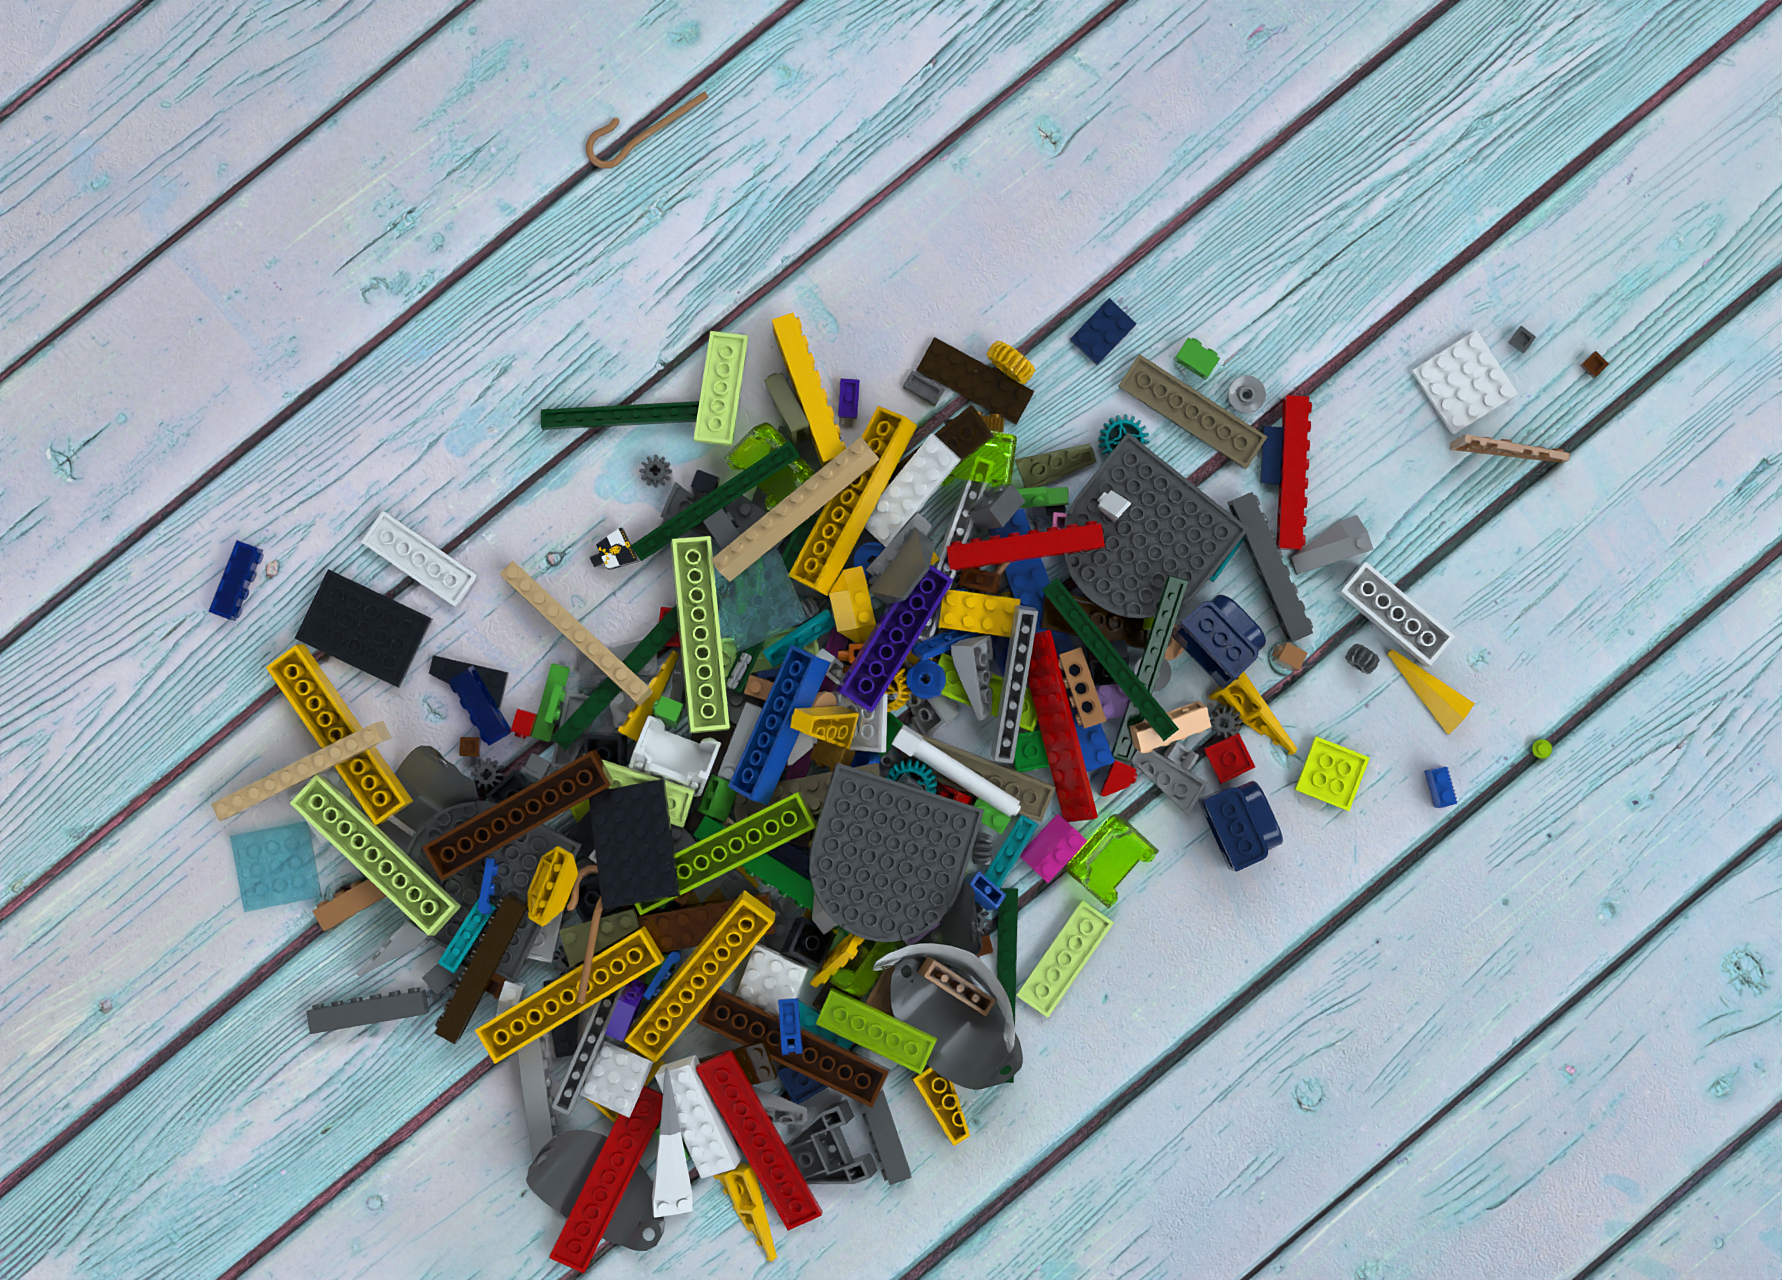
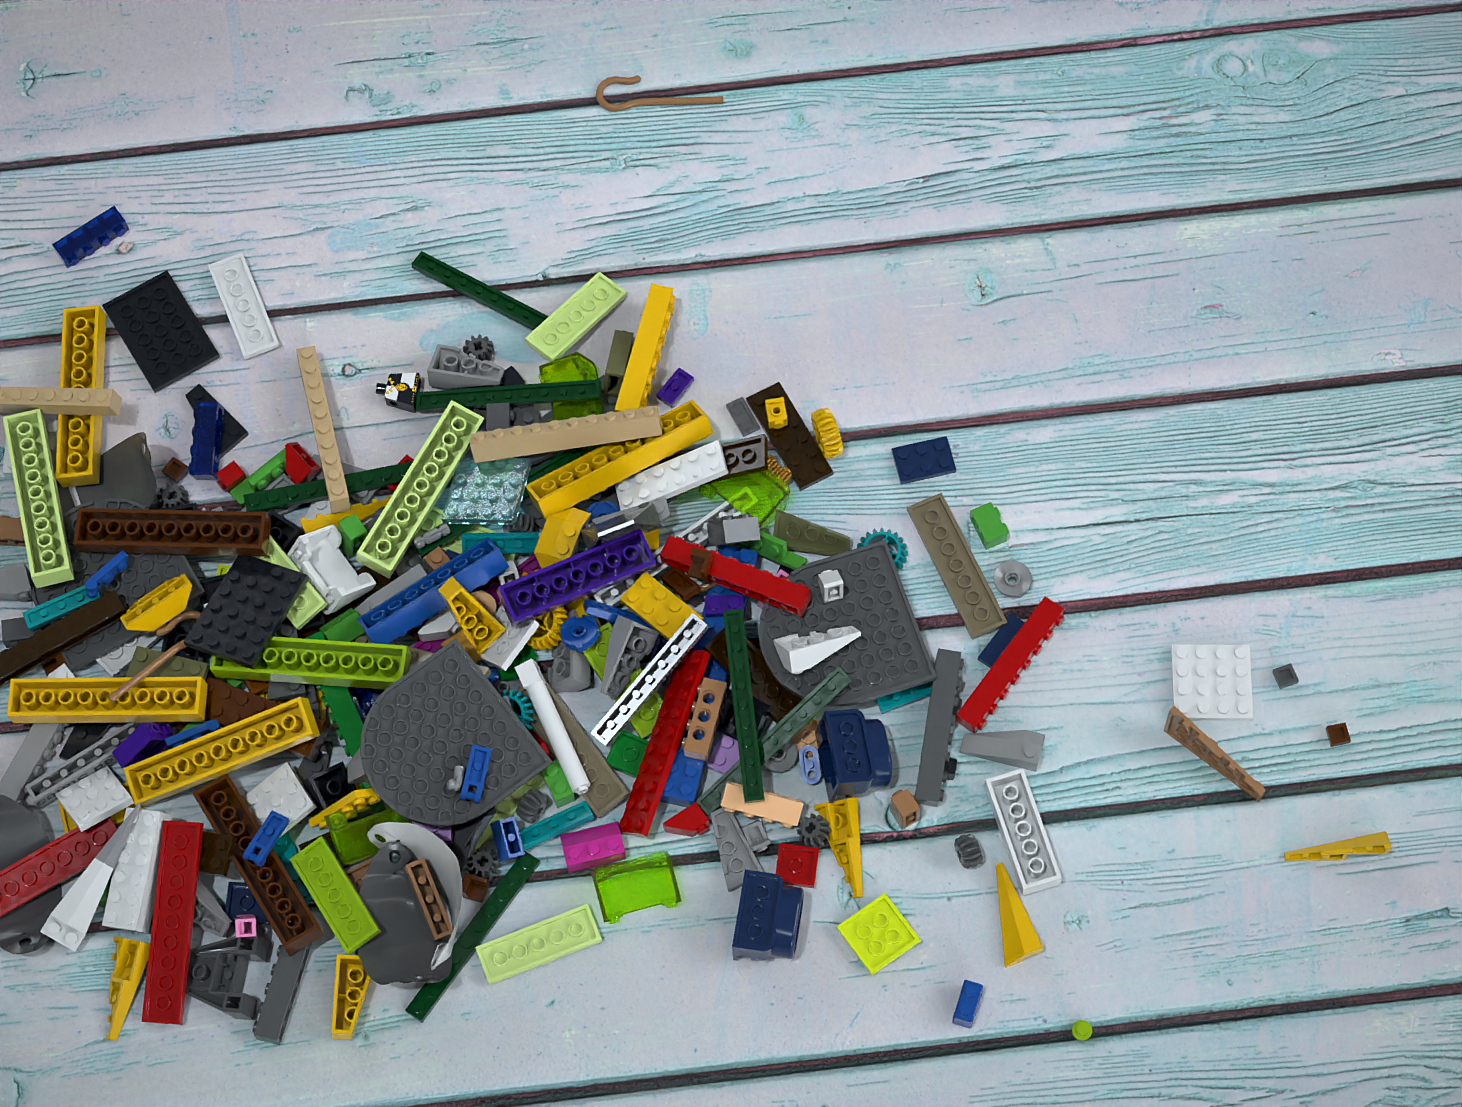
camera: 40 degrees right, 20 degrees down
none -> bright pink leg [235,914,256,937]
none -> red slope [285,442,321,484]
none -> light grey wedge [427,344,505,389]
none -> light grey arm [447,766,465,792]
none -> blue plate [459,744,492,804]
none -> reddish brown panel [688,548,713,581]
none -> dark purple plate [704,594,744,617]
none -> yellow brick [765,397,788,429]
none -> white wedge [773,626,861,674]
none -> plate [799,745,822,784]
none -> black tile [946,757,957,780]
none -> yellow wedge [1284,831,1391,861]

